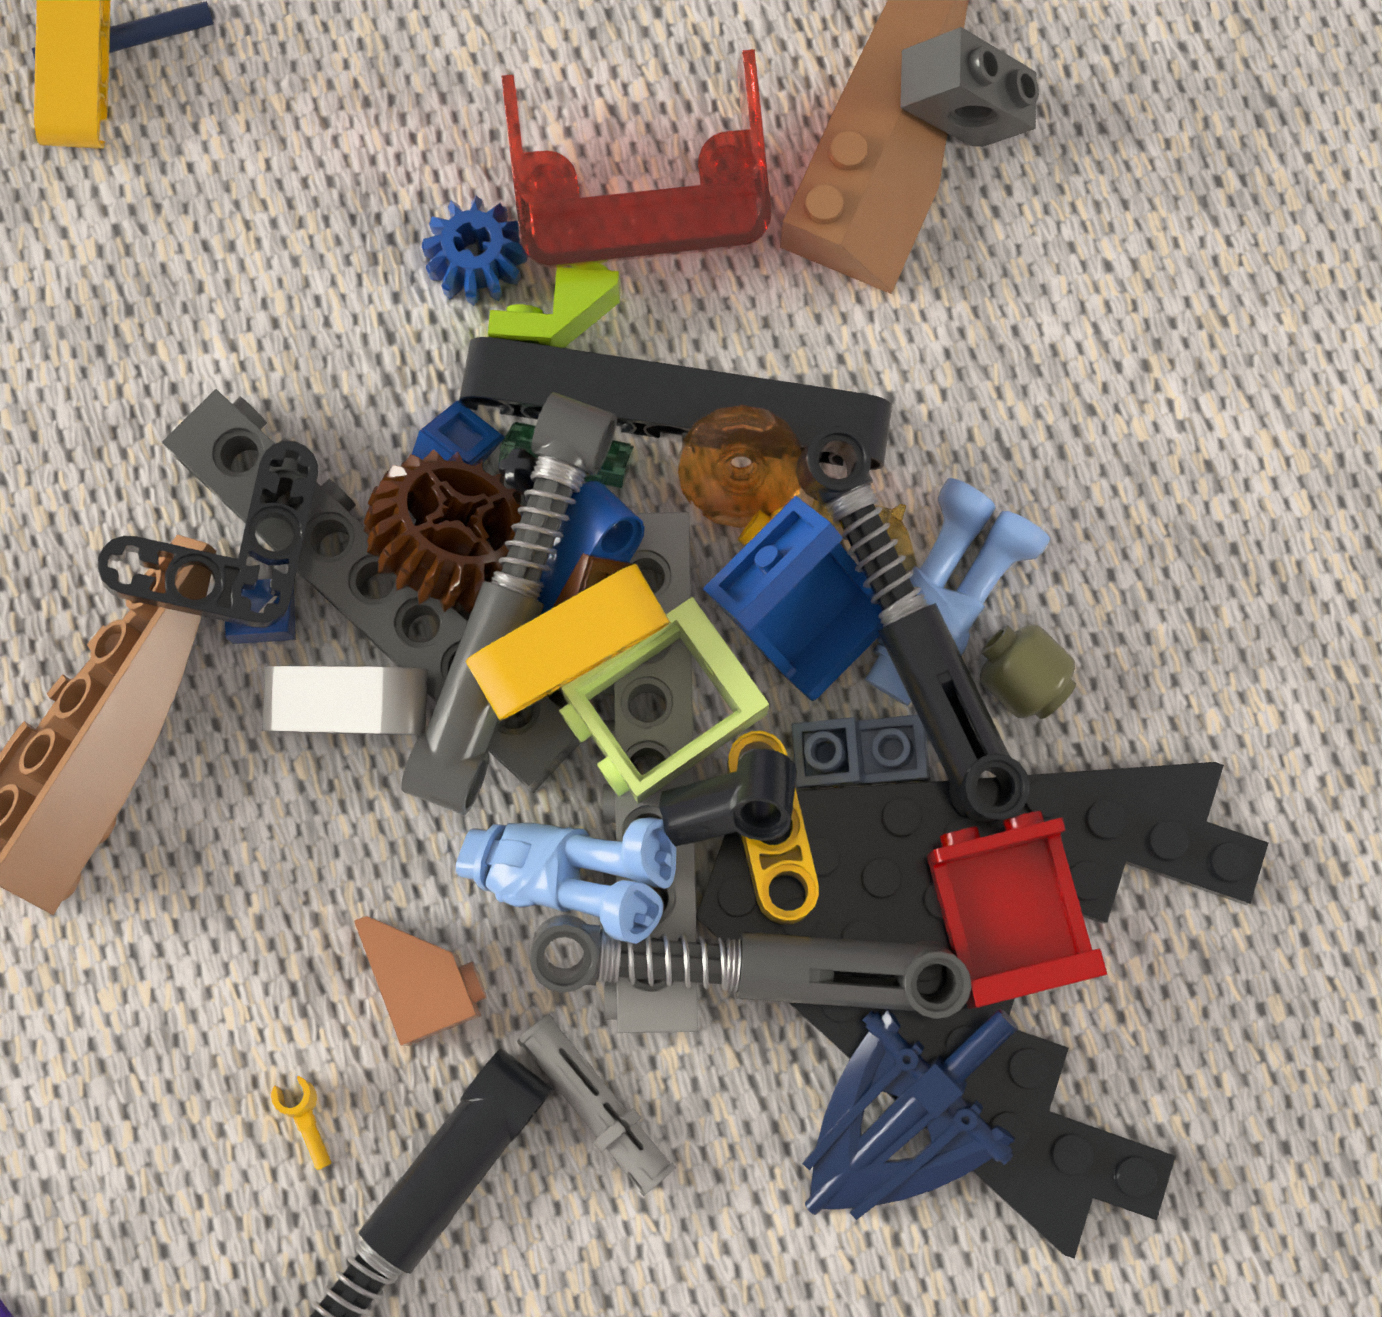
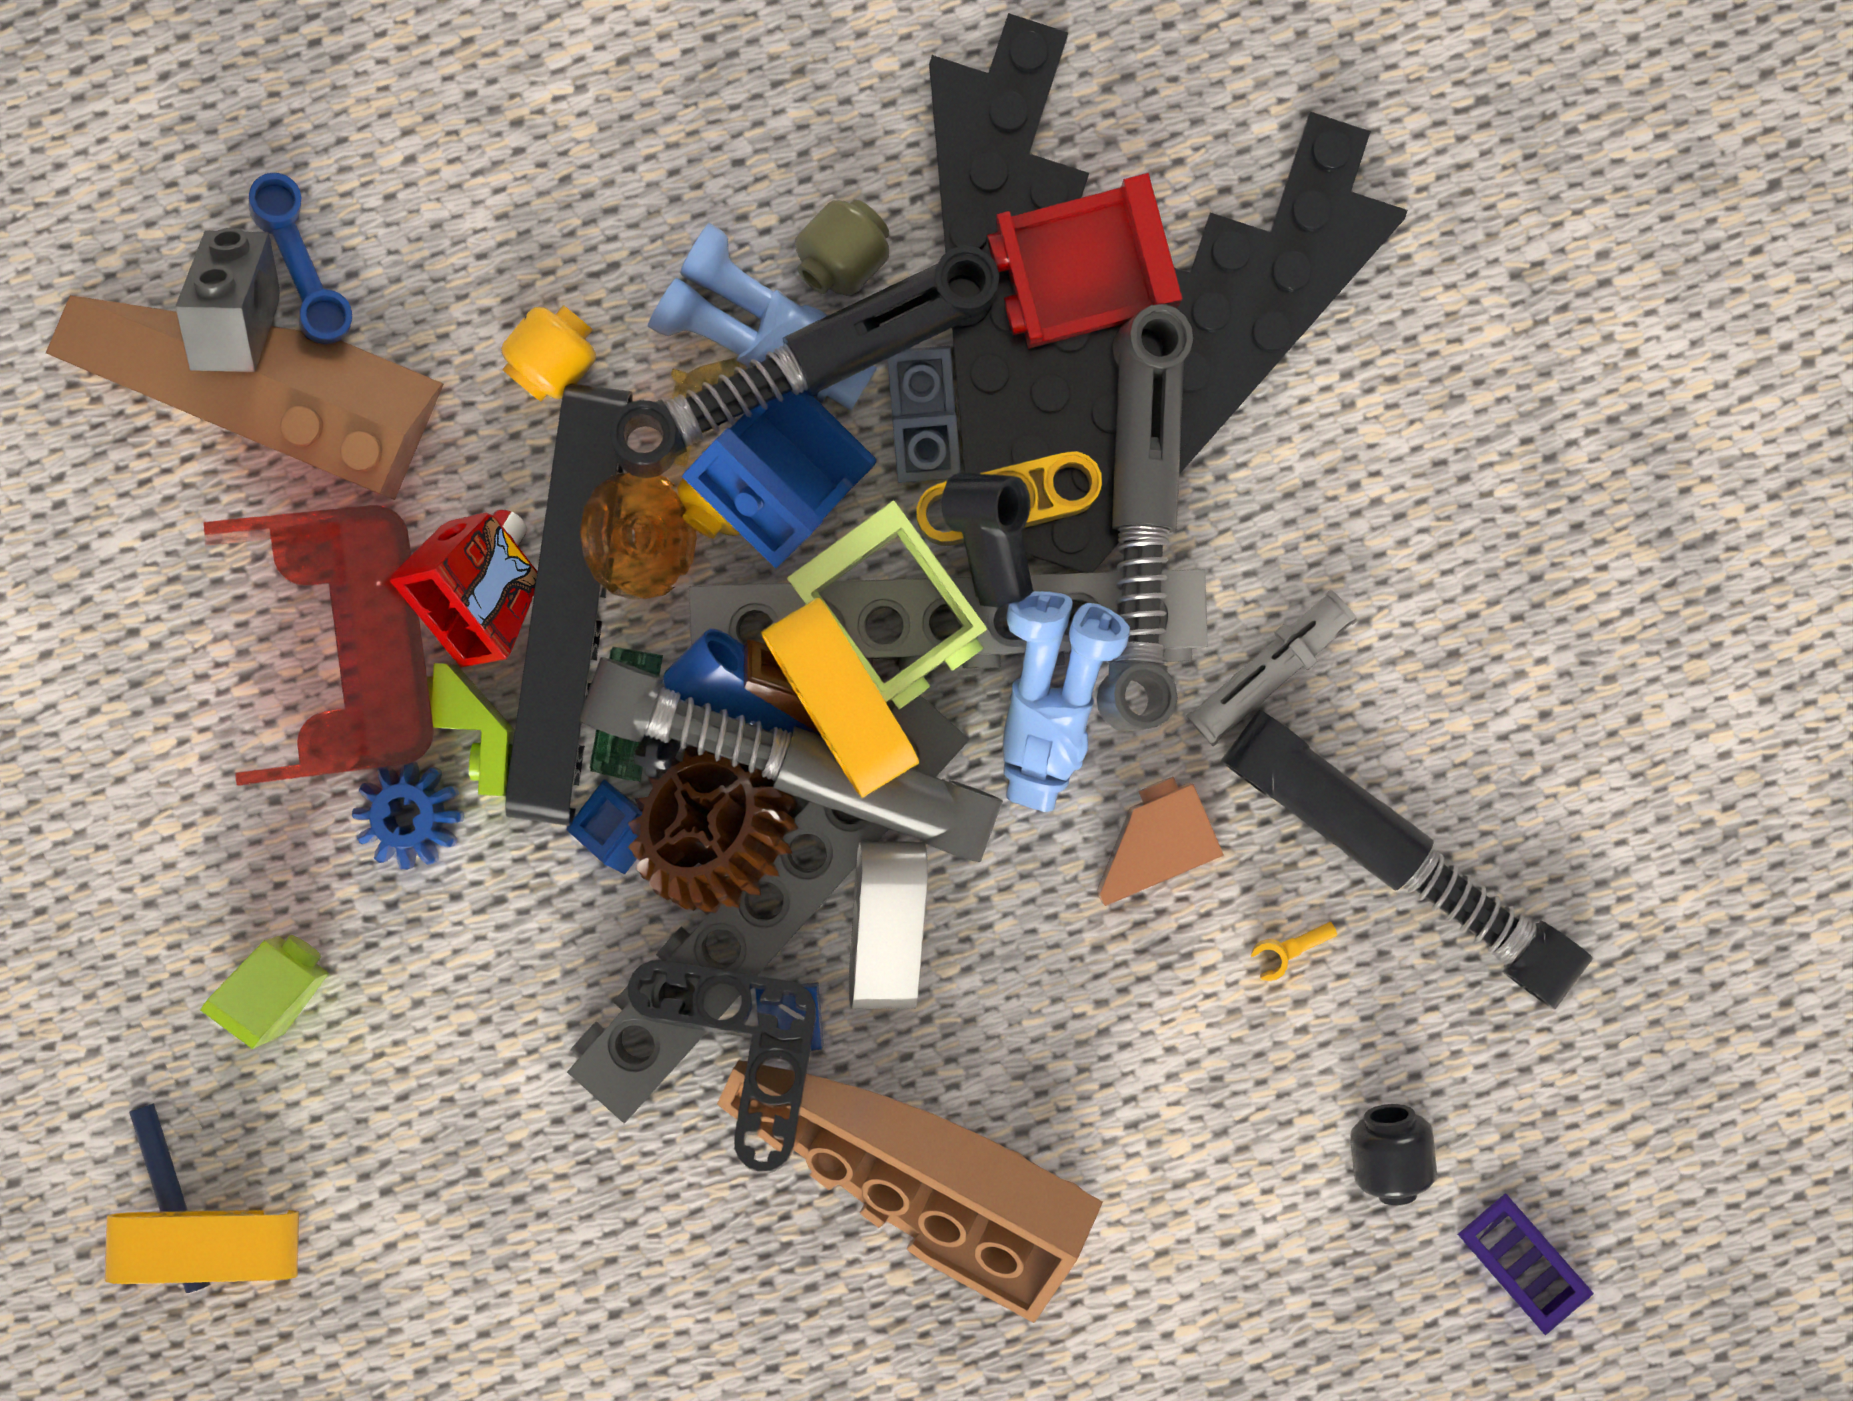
camera: 90 degrees left, 10 degrees up
dark blue bar [802,1009,1018,1220] -> none
none -> lime slope [200,935,329,1049]
none -> blue bar [249,173,352,344]
none -> red torso [389,510,537,668]
none -> yellow head [501,305,596,402]
none -> black head [1350,1104,1437,1205]

